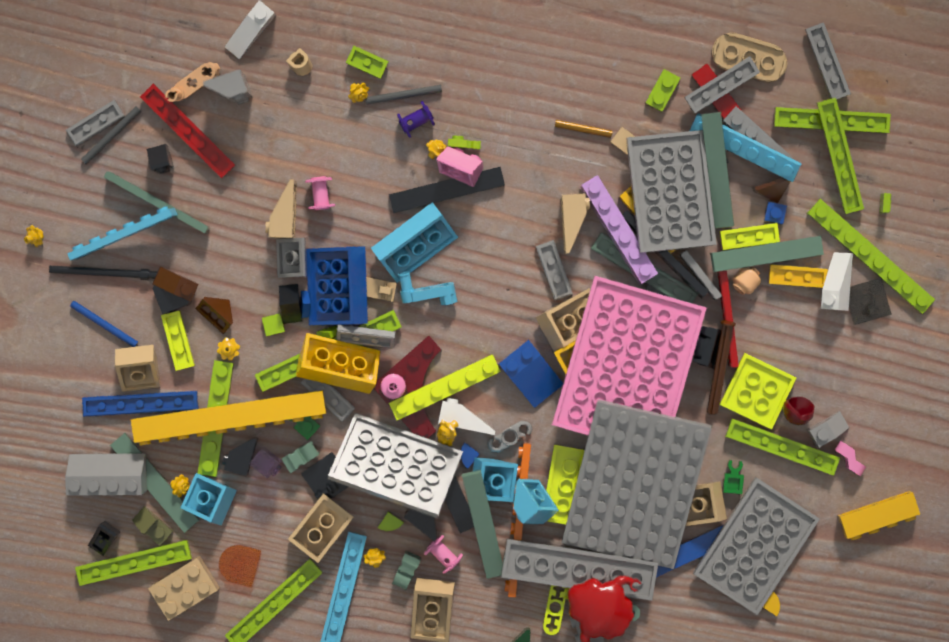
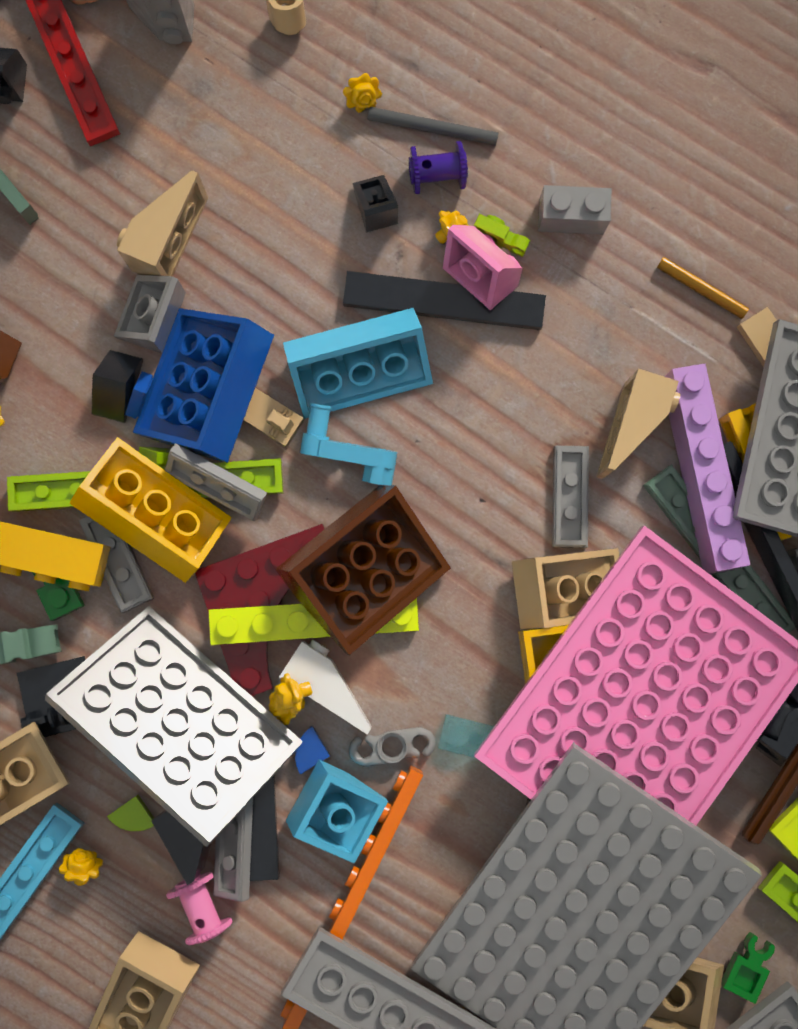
camera: 15 degrees right, 5 degrees down
lime tile [262,313,285,336] -> none
bright pink hose [305,176,335,210] -> none
lime plate [346,45,389,79] -> none
bright pink head [381,374,406,399] -> none
sand green leg [392,550,422,590] -> none
sand green tile [462,470,503,579] -> none
blue slope [498,340,563,408] -> none
medium azure slope [513,479,559,524] -> none
neon yellow plate [546,444,584,525] -> none
none -> light grey tile [213,798,253,902]
none -> reddish brown slope [275,485,451,655]
none -> black slope [352,175,398,233]
none -> clear light blue plate [438,714,494,758]
none -> light grey brick [538,185,612,235]

